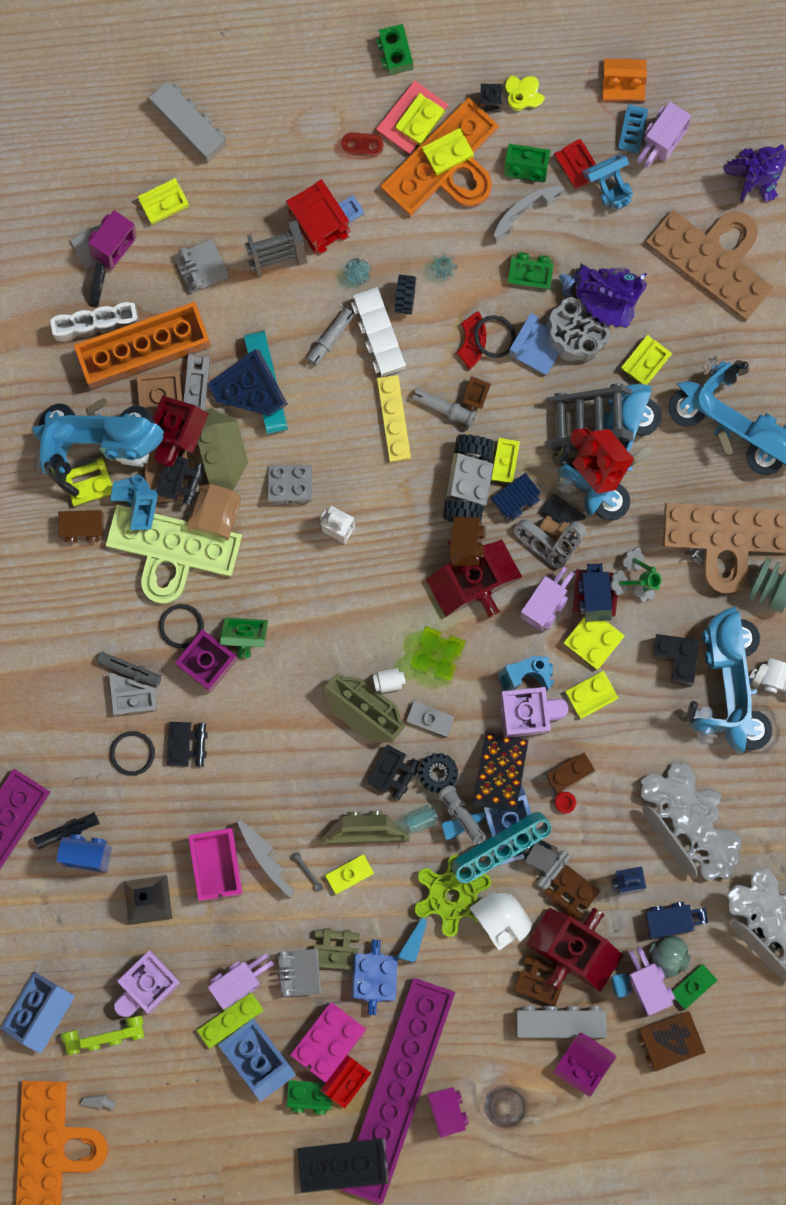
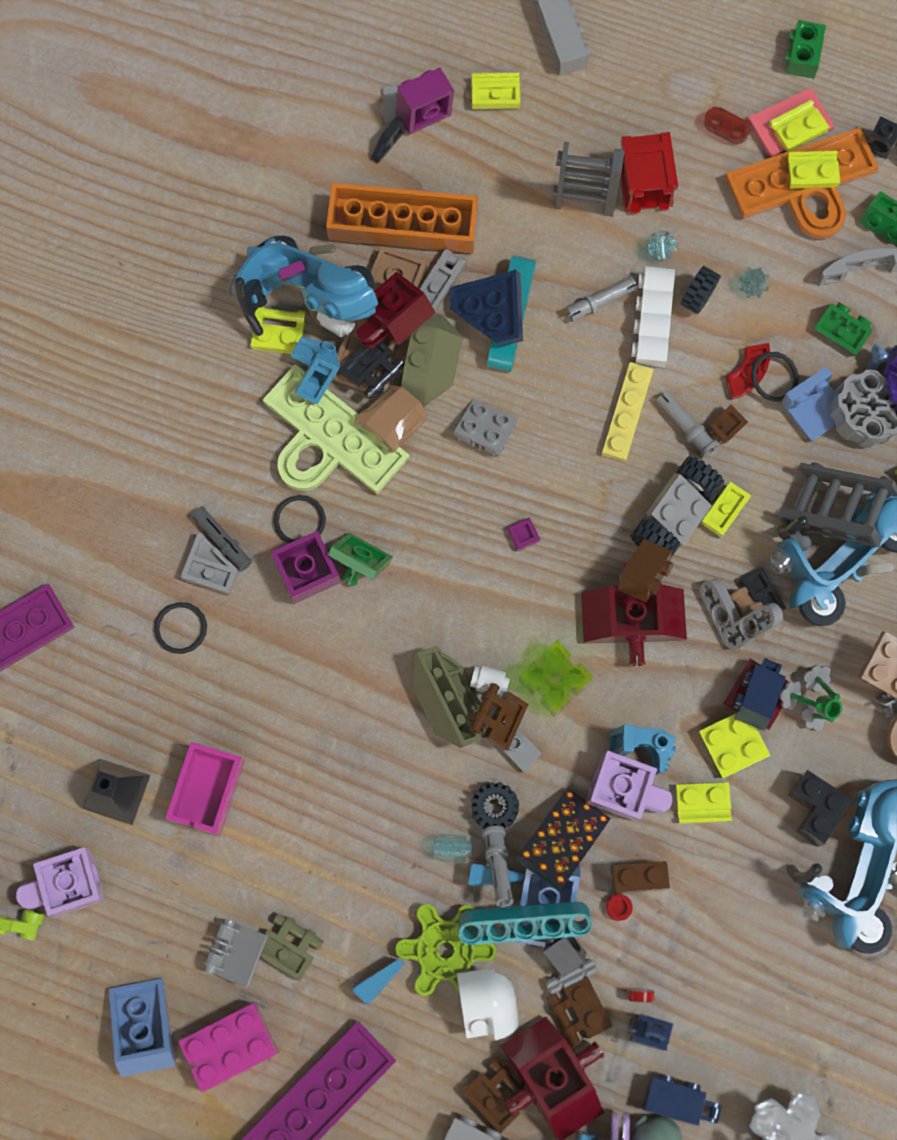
camera: 20 degrees right, 5 degrees down
black pin [34,812,100,850] -> none
white brick [50,302,139,342] -> none
blue brick [56,834,112,873] -> none
reddish brown brick [58,510,104,544] -> none
black plate [167,721,208,767] -> none
light grey hinge [174,239,229,294] -> none
lime plate [197,992,264,1049] -> none
lavender brick [208,953,274,1010] -> none
light grey slope [237,819,296,898] -> none
green bracket [286,1080,332,1115] -> none
dark grey hinge [293,852,323,891] -> none
white brick [320,506,356,544] -> none
olive wedge [321,811,410,845] -> none
red plate [321,1055,372,1109] -> none
neon yellow plate [325,854,374,895] -> none
medium blue tile [339,195,365,224] -> none
plate [351,939,398,1015] -> none
black plate [367,744,420,801] -> none
dark blue brick [491,472,541,522] -> none
lavender brick [520,567,575,633] -> none
red brick [571,427,634,493] -> none
light grey plant [641,763,742,881] -> none
none -> magenta tile [278,261,305,283]
none -> reddish brown plate [470,683,529,751]
none -> magenta tile [507,517,541,552]
none -> red tile [627,988,655,1003]

